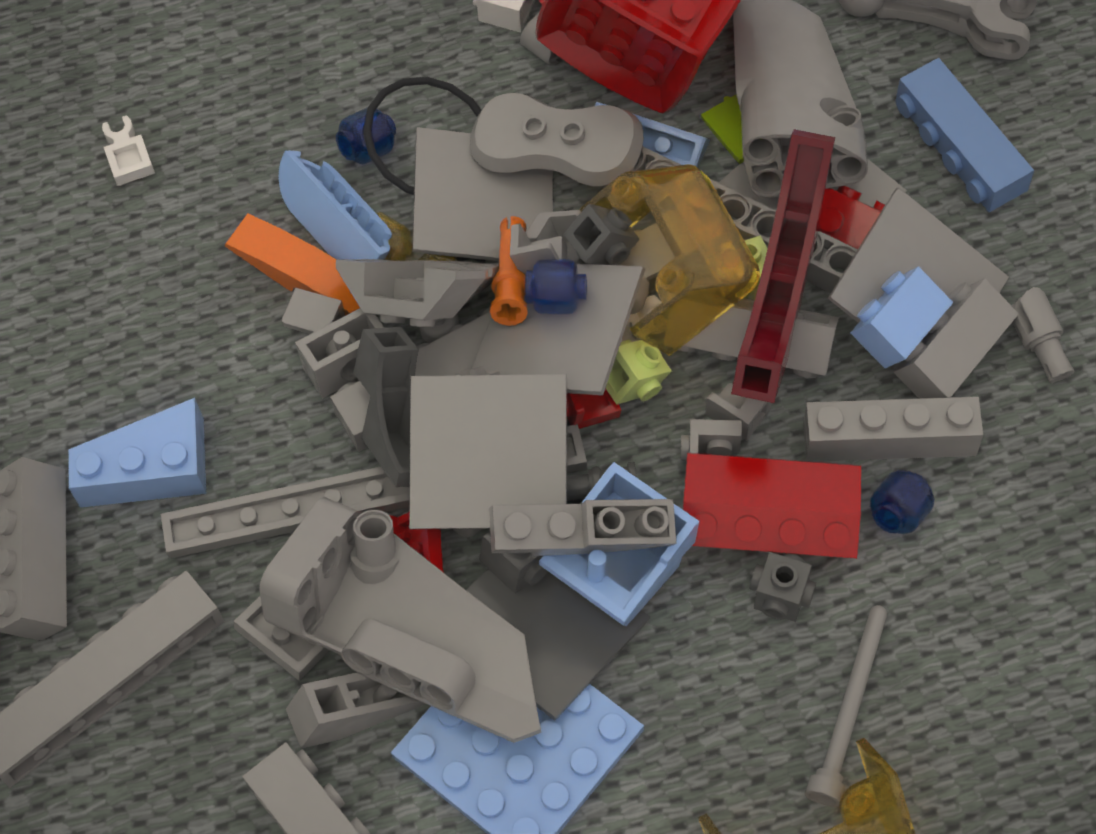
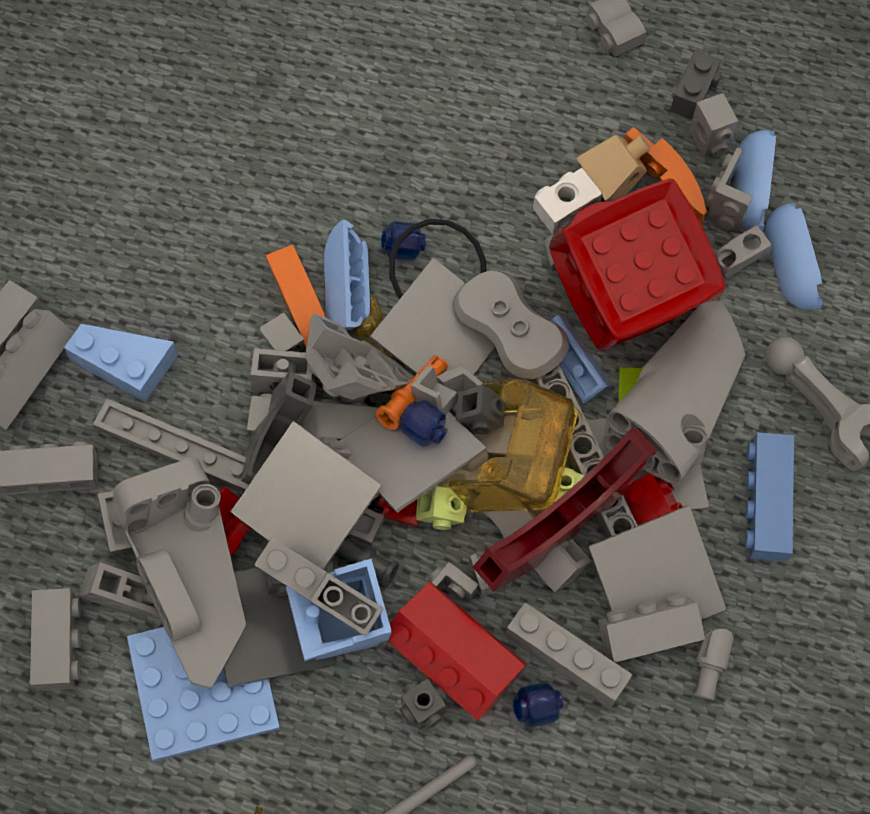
camera: 30 degrees right, 5 degrees up
white plate [102,115,155,186] -> none
light blue brick [850,266,953,368] -> none

